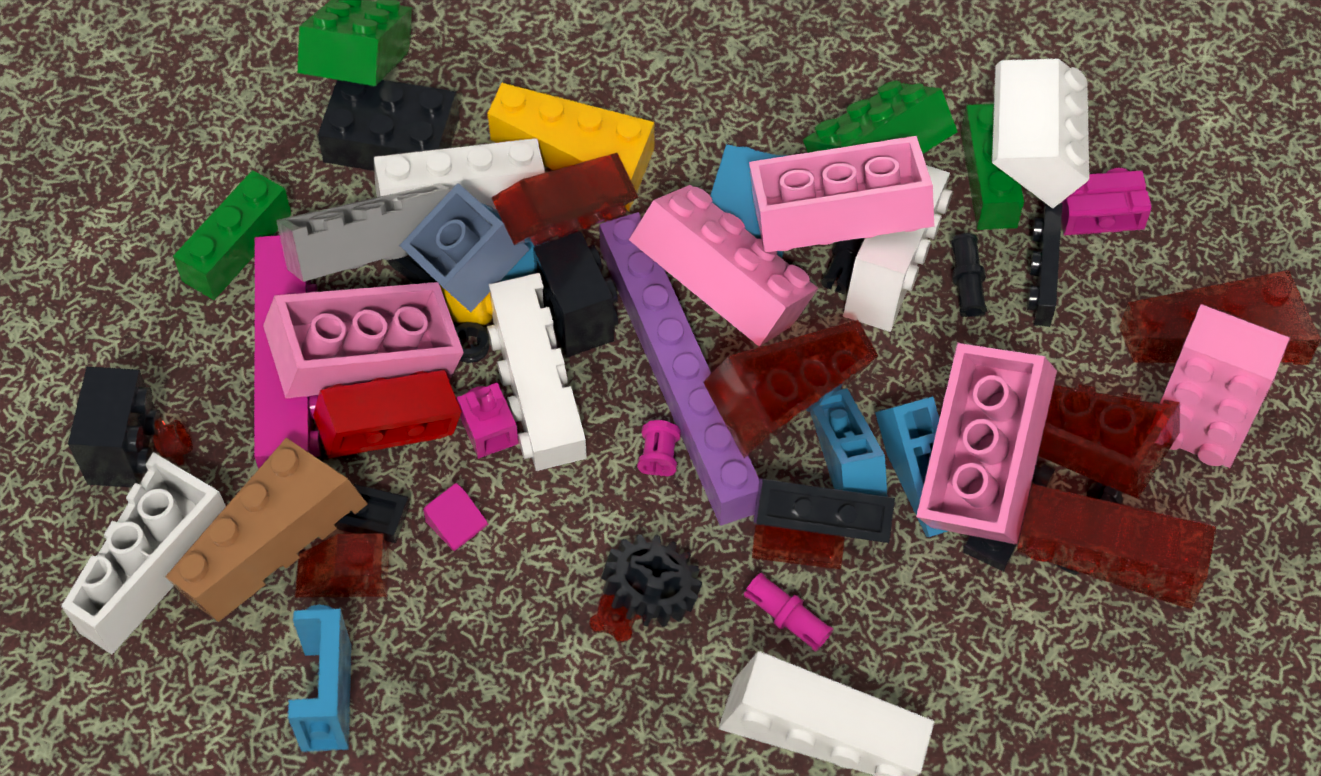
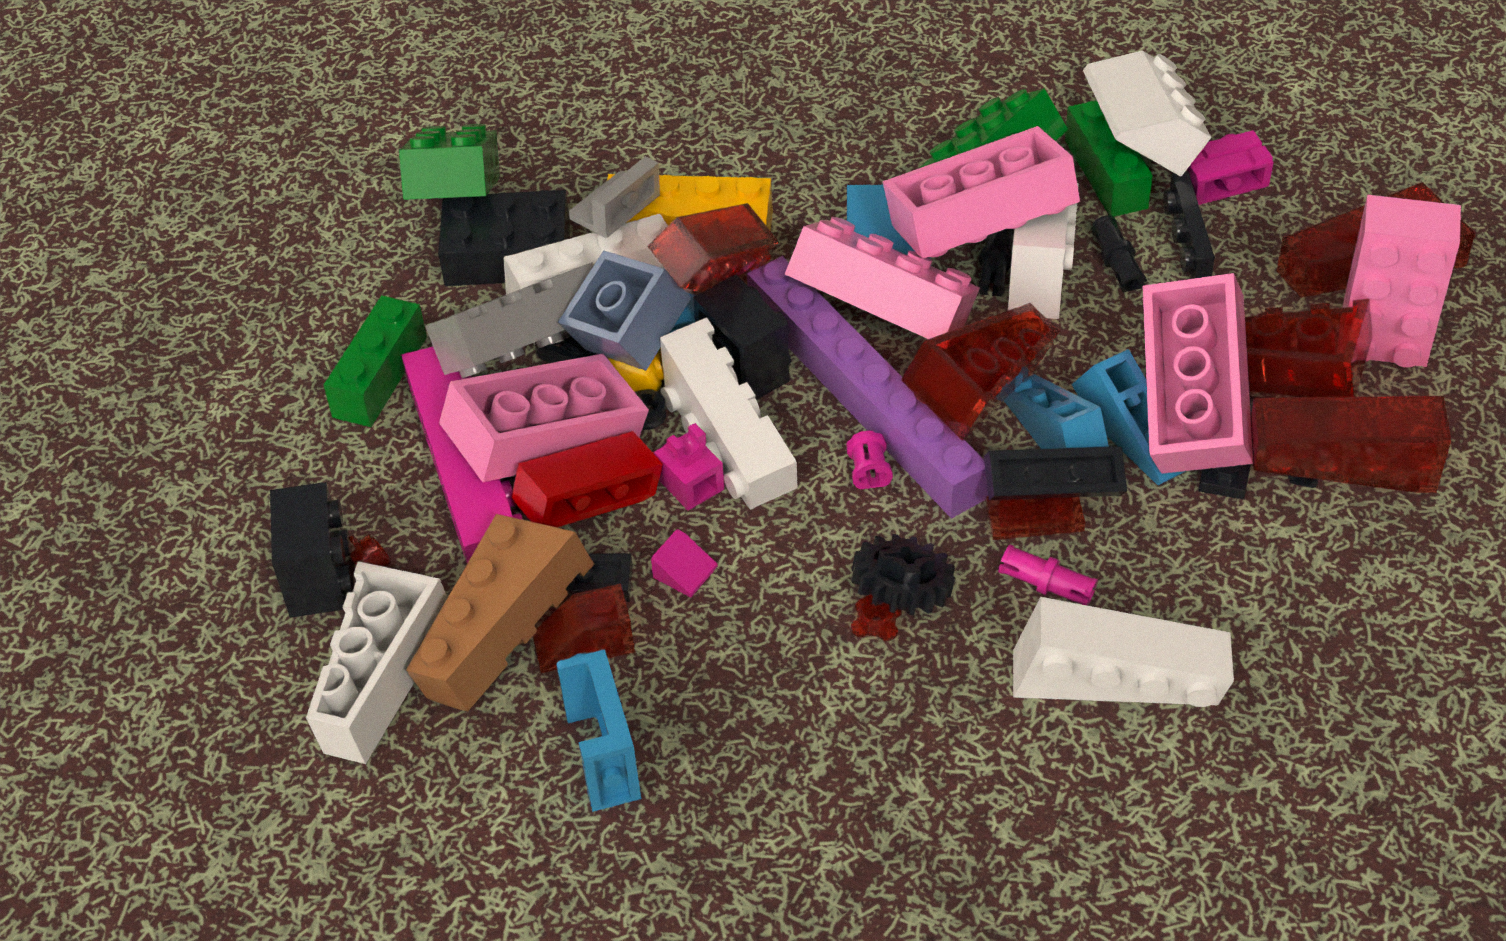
camera: 10 degrees left, 10 degrees down
none -> light grey panel [569,156,660,238]

